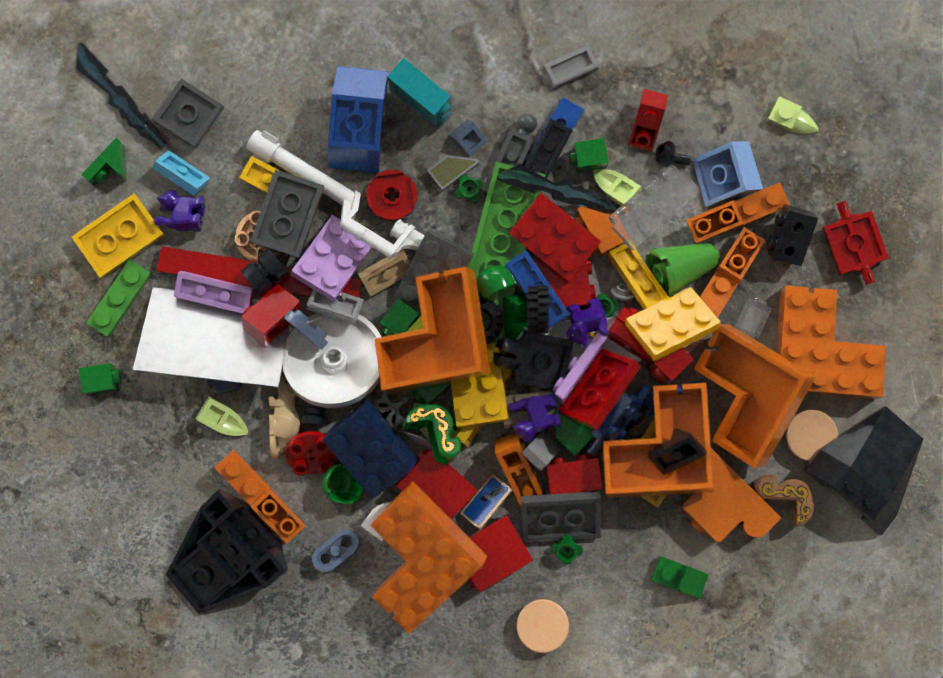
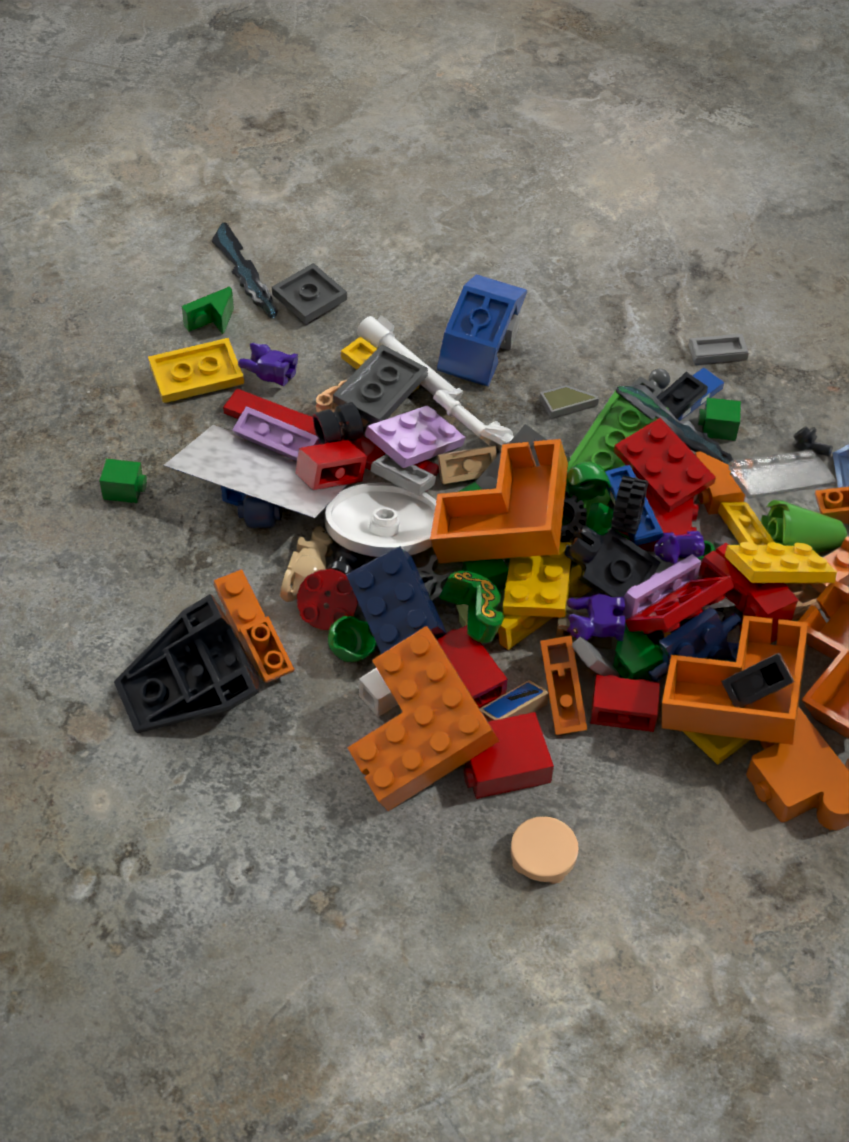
camera: 15 degrees right, 30 degrees down
bright green plate [86,259,152,338] -> none
medium azure plate [152,150,210,196] -> none
yellowish green plate [196,396,248,436] -> none
sand blue plate [283,309,328,350] -> none
sand blue plate [312,529,359,572] -> none
red plate [366,170,418,221] -> none
teal brick [387,58,452,128] -> none
sticker [404,432,432,448] -> none
sand blue slope [449,120,487,157] -> none
green plate [455,175,484,203] -> none
dark grey plate [521,491,601,543] -> none
green plate [552,534,583,565] -> none
yellowish green plate [593,169,642,209] -> none
red slope [628,89,668,152] -> none
green slope [651,556,709,599] -> none

